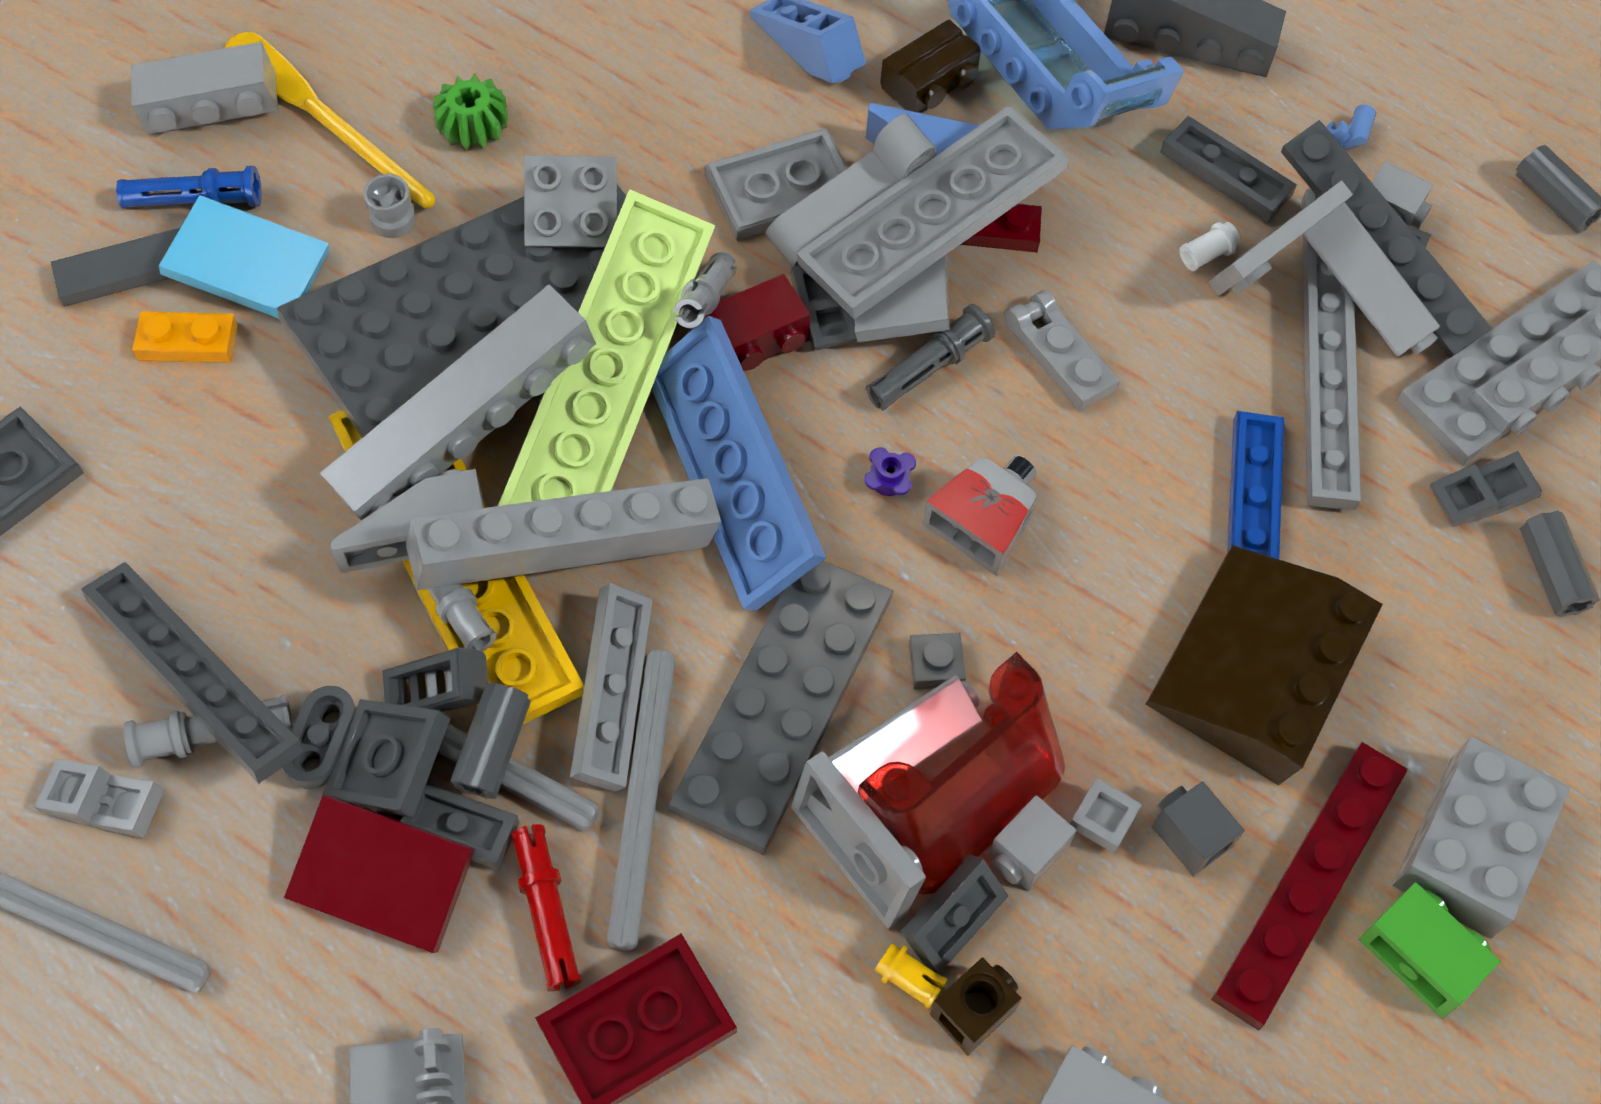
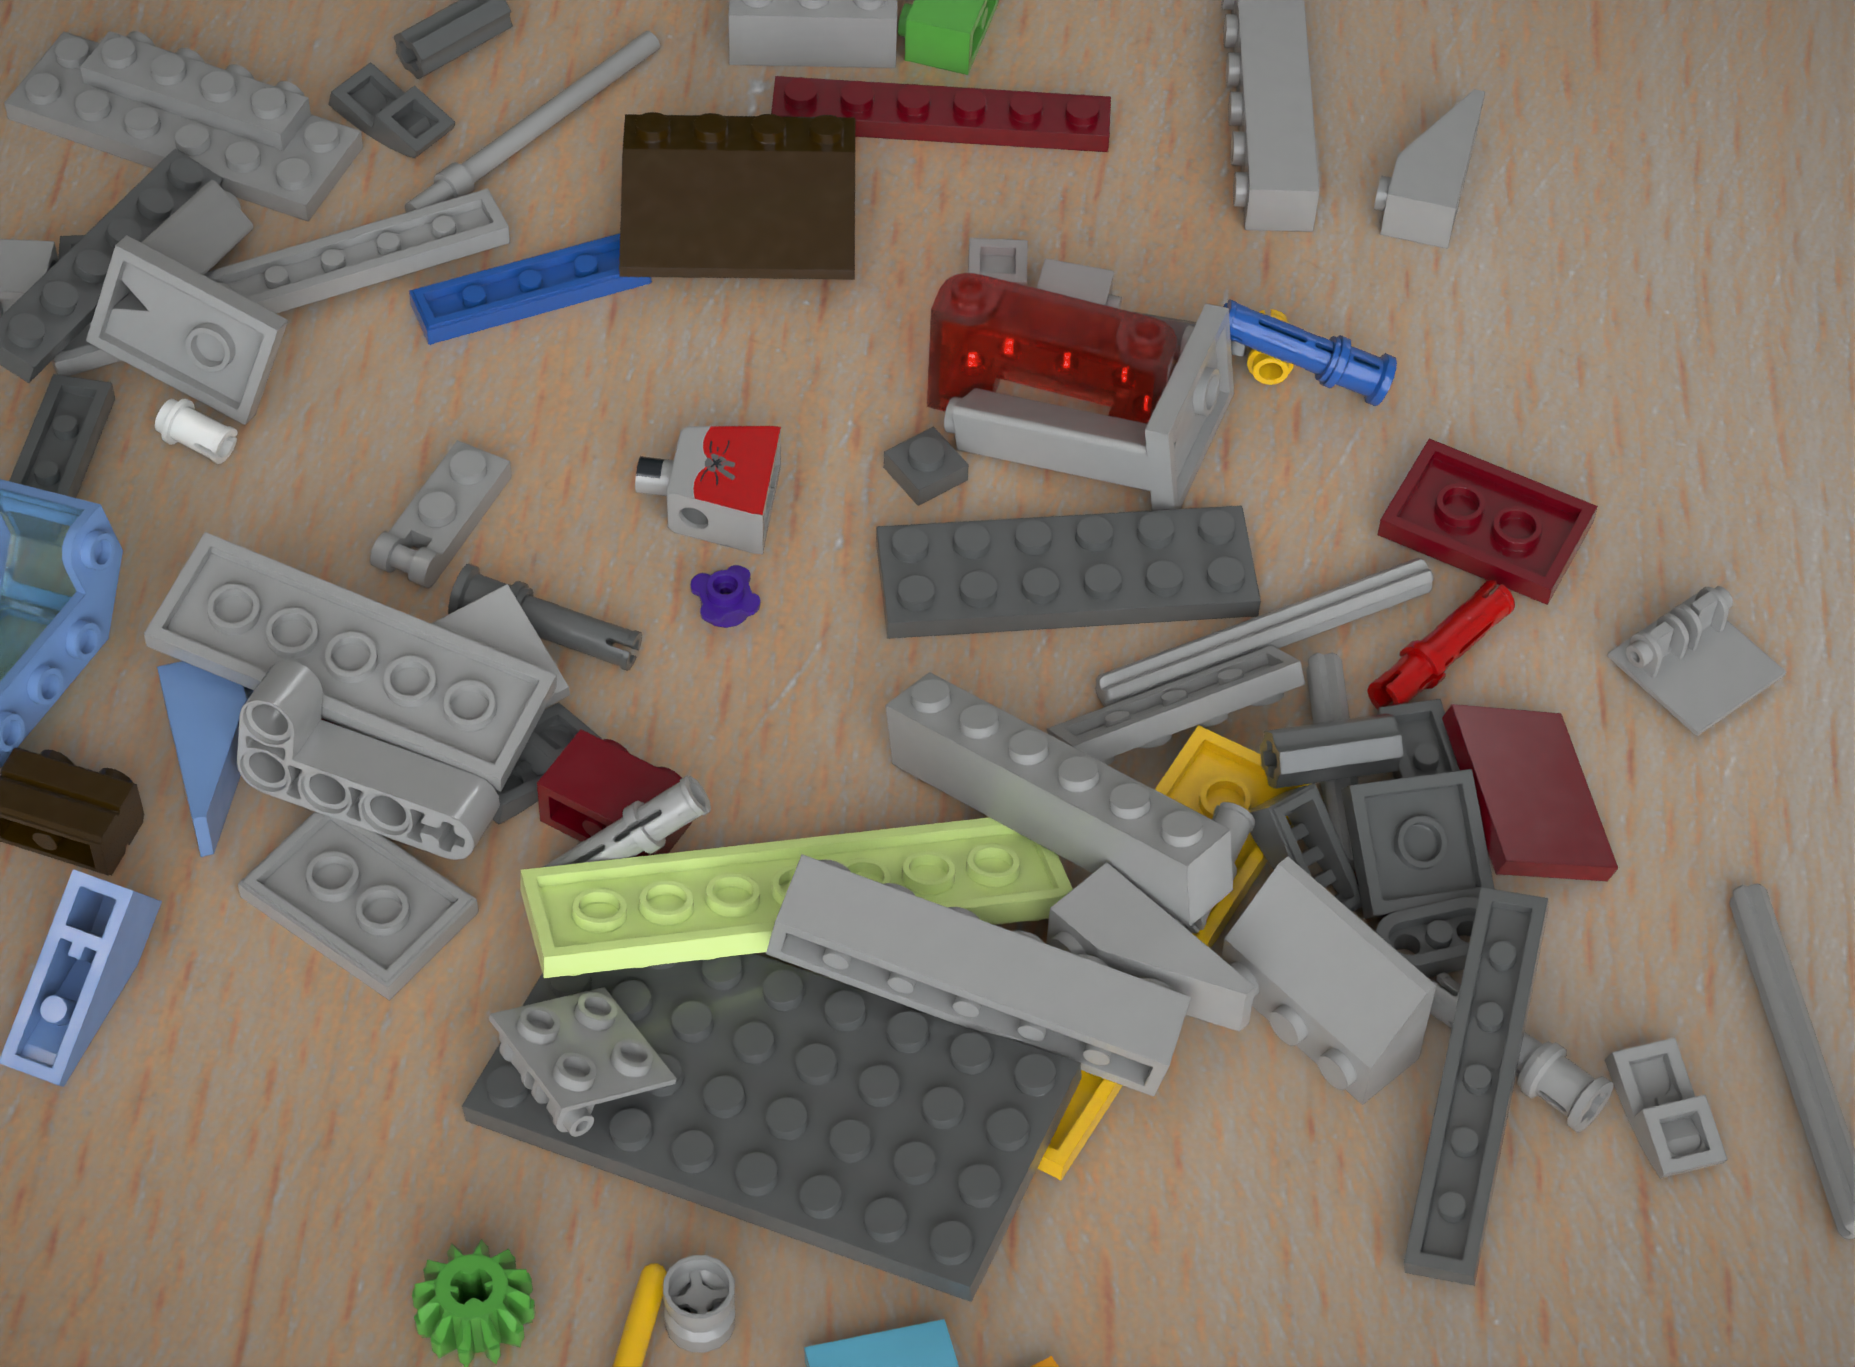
camera: 120 degrees left, 10 degrees down
medium blue plate [651,316,827,611] -> none
dark brown brick [930,957,1022,1055] -> none
dark grey brick [1153,781,1245,876] -> none
none -> light grey bar [405,31,660,213]
none -> light grey slope [1221,857,1437,1105]
none -> blue pin [1223,299,1397,406]

